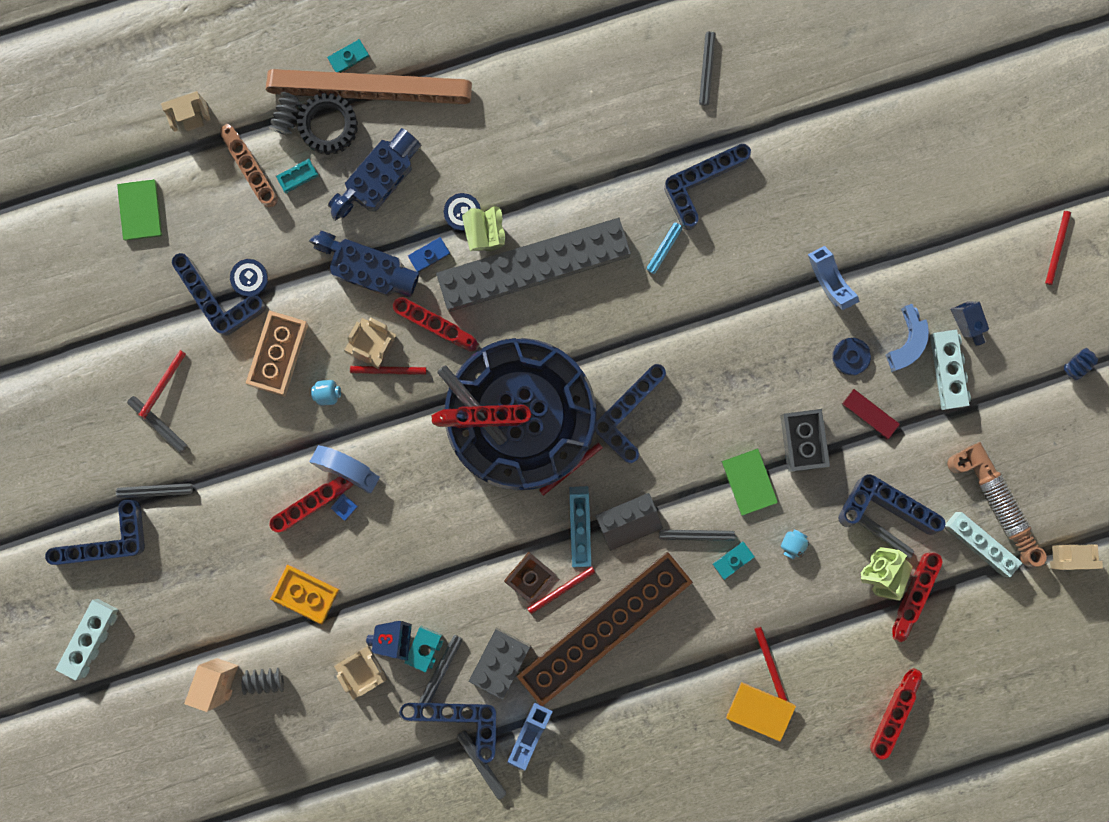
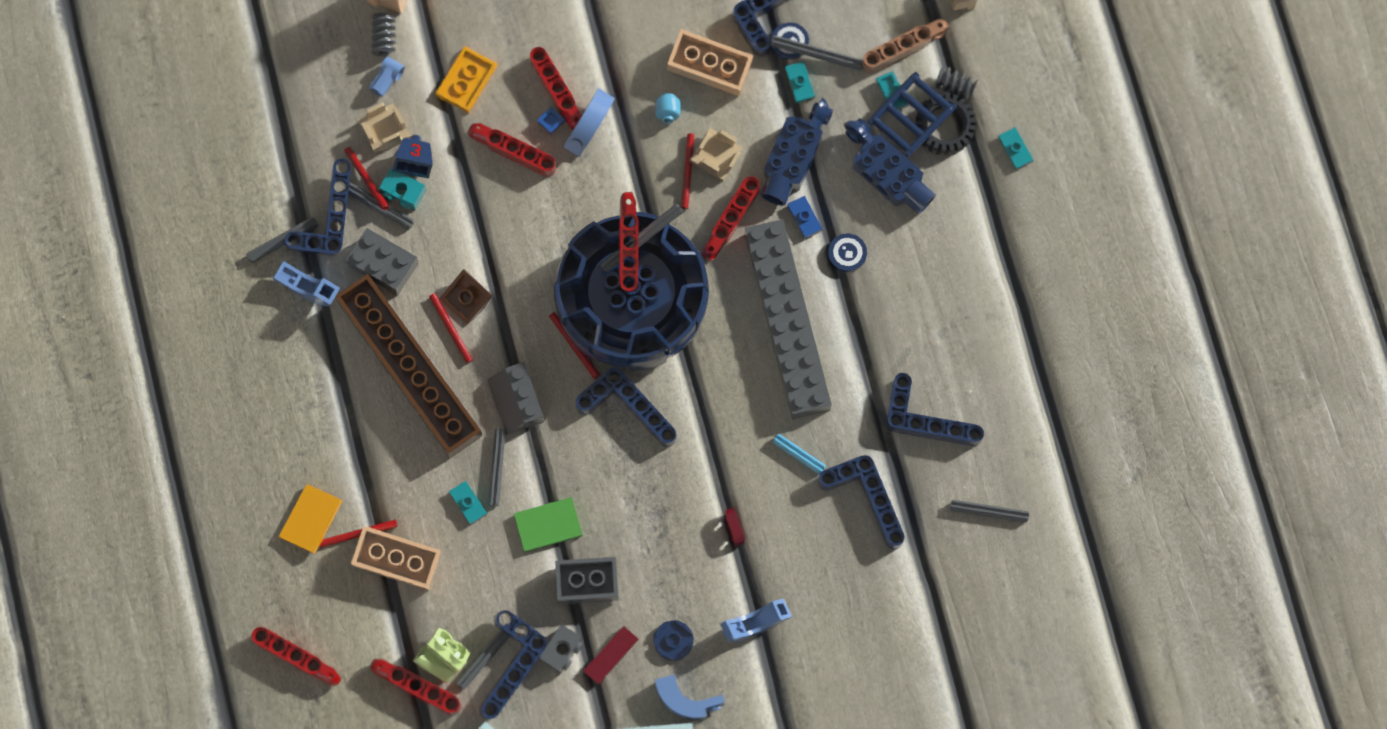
camera: 85 degrees right, 10 degrees down
nougat beam [266,69,472,104] -> none
yellowish green piece [462,206,505,252] -> none
medium azure slope [569,486,591,567] -> none
medium azure head [781,529,809,560] -> none
none -> red piece [344,147,389,211]
none -> light nougat brick [351,526,442,591]
none -> medium blue piece [369,57,405,97]
none -> red piece [468,123,556,177]
none -> dark grey brick [539,624,583,674]
none -> dark red beam [724,508,745,546]
none -> dark grey axle [771,35,864,71]
none -> teal plate [785,61,815,104]
none -> dark blue bar [867,71,957,157]
none -> dark blue beam [886,373,984,446]

